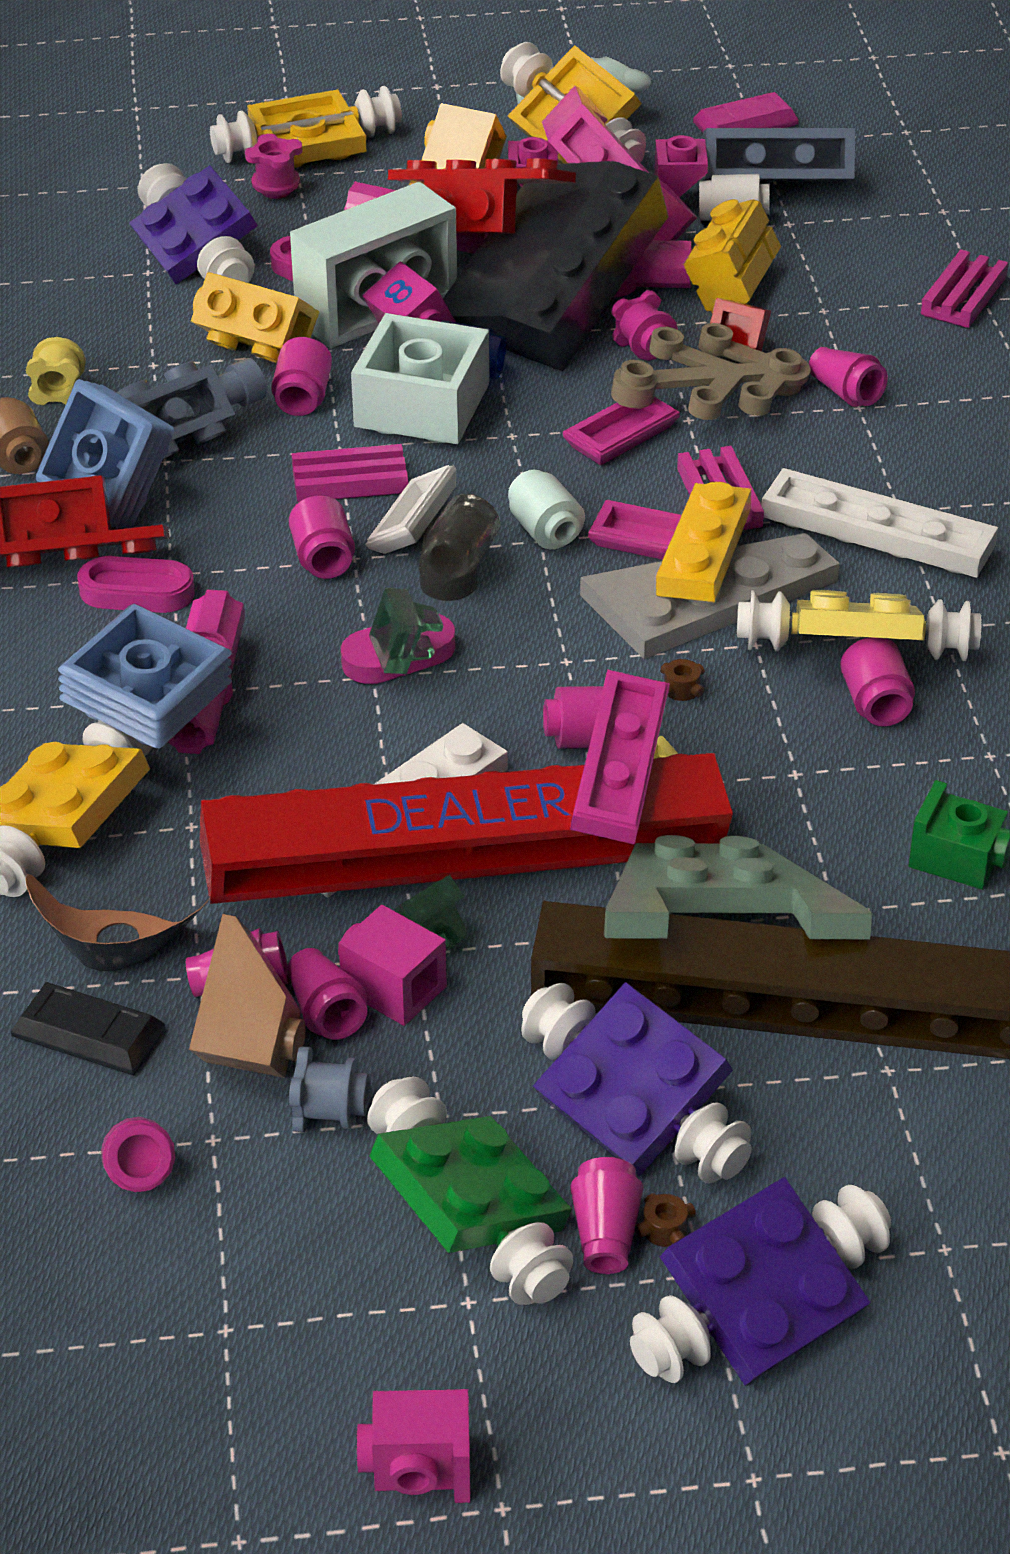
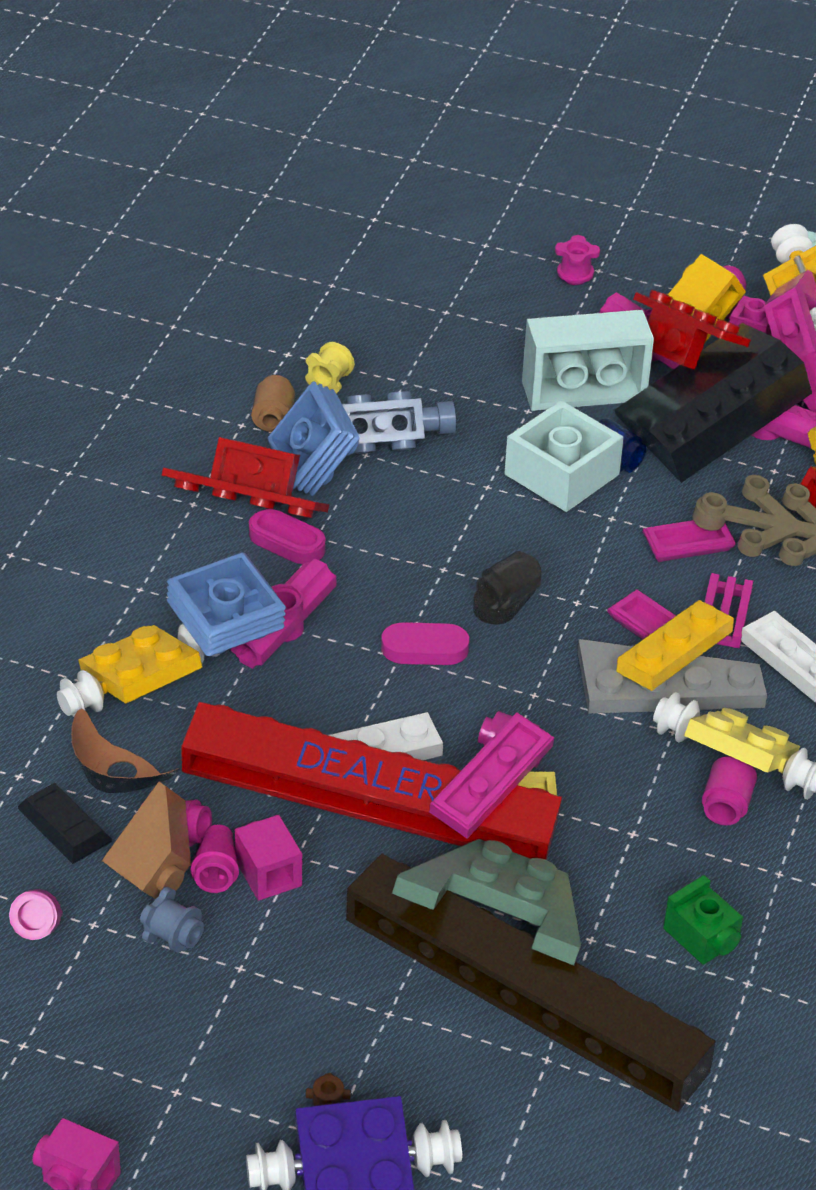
camera: 25 degrees right, 0 degrees up
dark purple plate [129,163,258,284] -> none
yellow brick [191,272,319,363] -> none
plate [210,86,402,168] -> none
dark pink brick [271,337,332,416] -> none
dark pink brick [289,495,355,579] -> none
dark pink tile [291,444,408,502] -> none
dark pink brick [362,261,456,324] -> none
white tile [366,465,456,554] -> none
green plate [367,1077,573,1305] -> none
clear green tile [369,587,444,674] -> none
clear green tile [394,875,467,950] -> none
light aqua brick [508,470,585,549] -> none
dark purple plate [521,982,752,1183] -> none
dark pink cone [570,1157,644,1274] -> none
dark pink brick [612,291,678,360] -> none
reddish brown piece [660,659,705,701] -> none

